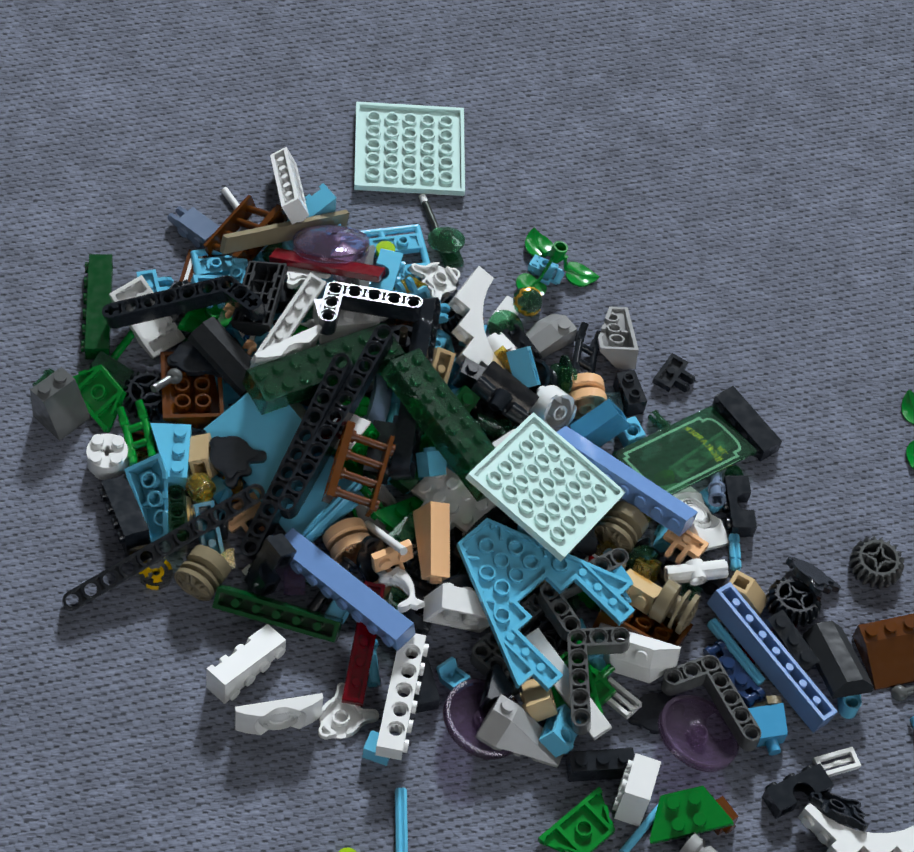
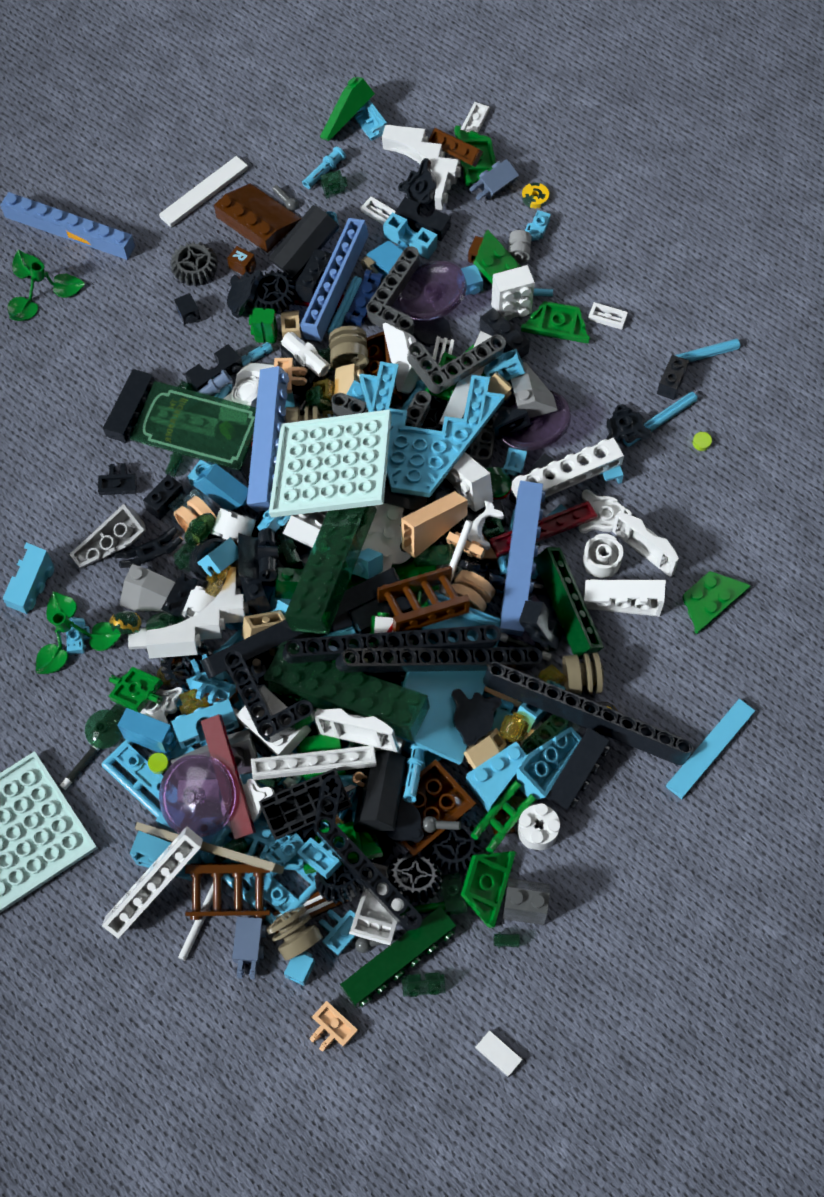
camera: 115 degrees left, 10 degrees up
none -> medium azure wedge [3,542,54,614]
none -> green plate [108,667,163,713]
none -> dark azure brick [117,708,177,756]
none -> black brick [174,293,200,325]
none -> reddish brown brick [227,246,256,275]
none -> green brick [249,308,278,344]
none -> dark tan wheel [266,905,323,961]
none -> medium azure brick [284,951,315,986]
none -> light nougat hinge [310,1001,358,1052]
none -> clear green brick [320,170,348,199]
none -> medium azure arch [383,212,437,259]
none -> black gear [385,852,442,906]
none -> clear green hinge [402,972,446,997]
none -> medium azure pin [403,744,427,803]
none -> medium azure brick [458,265,483,295]
none -> dark green helmet [486,467,512,500]
none -> white brick [583,534,623,578]
none -> black tile [606,404,652,443]
none -> medium azure tile [666,699,755,799]
none -> green wing [682,571,750,634]

